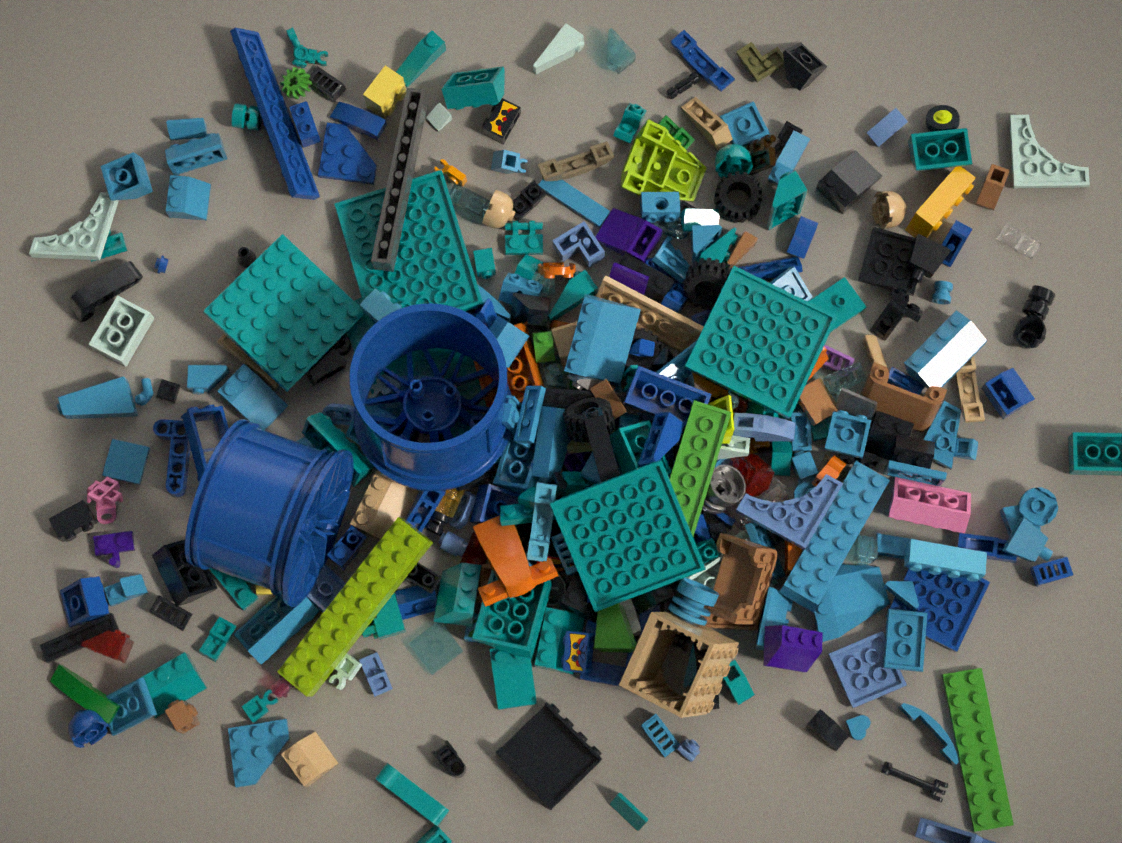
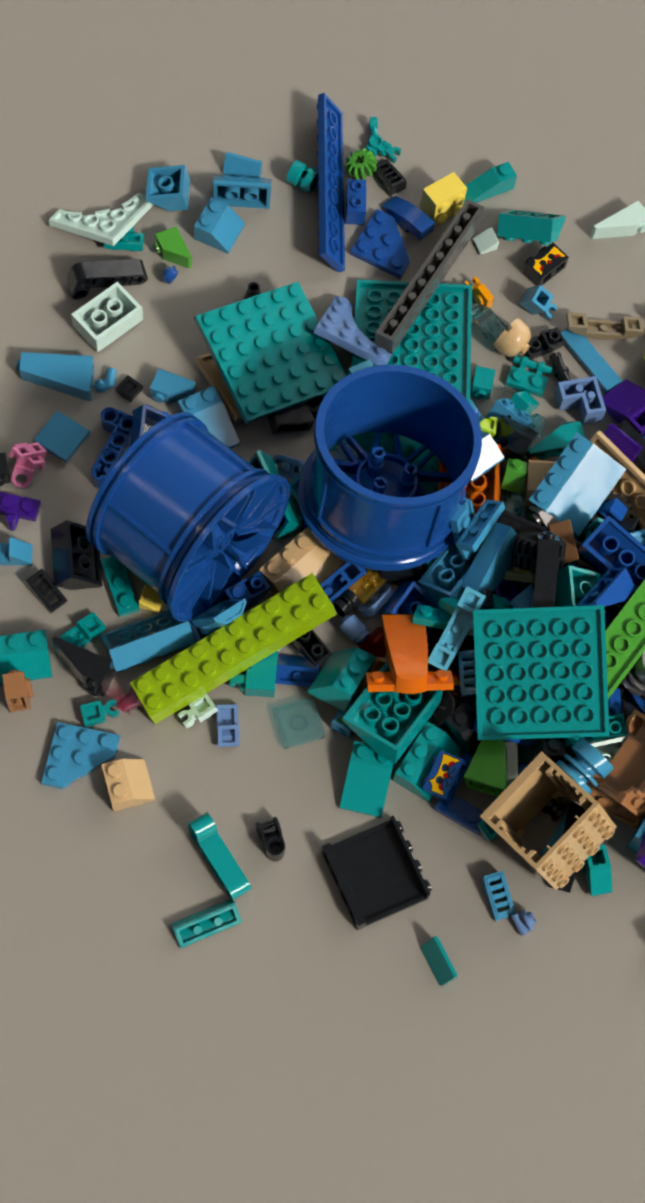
camera: 10 degrees right, 10 degrees down
orange plate [538,262,576,278] -> none
none -> black slope [52,636,115,697]
none -> bright green slope [154,226,192,268]
none -> dark azure slope [191,598,247,636]
none -> medium blue plate [313,296,392,366]
none -> lime tile [479,417,499,438]
none -> black pin [549,352,571,382]

